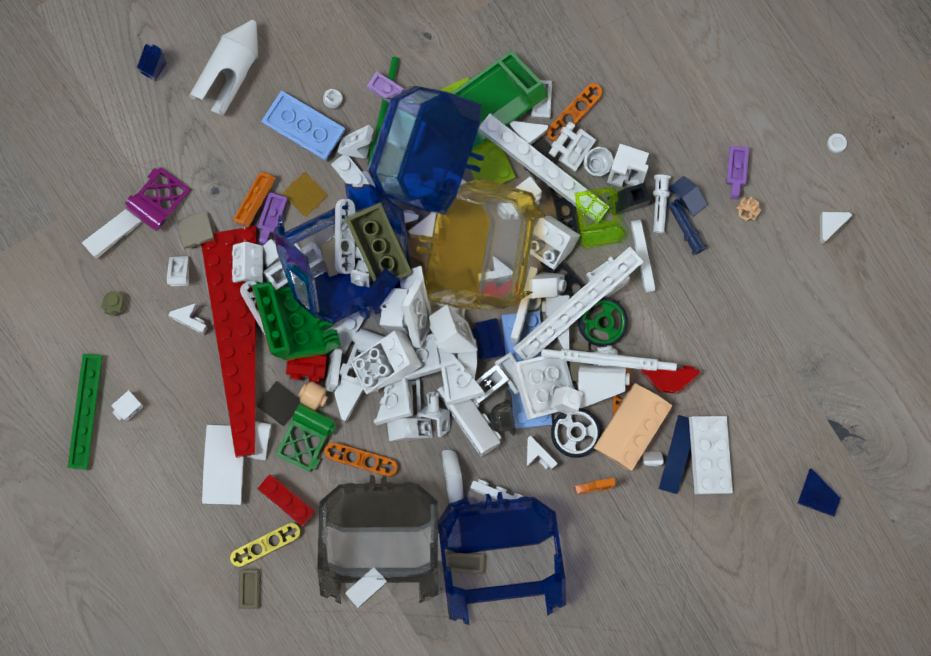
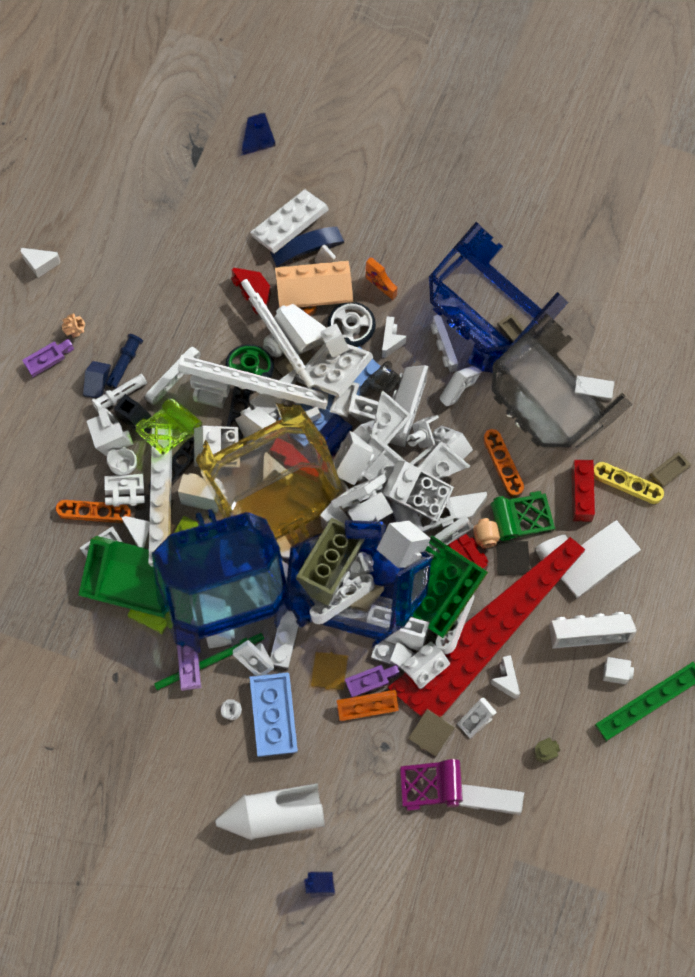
camera: 130 degrees left, 10 degrees down
none -> white plate [377,521,431,572]
none -> white slope [549,612,636,649]

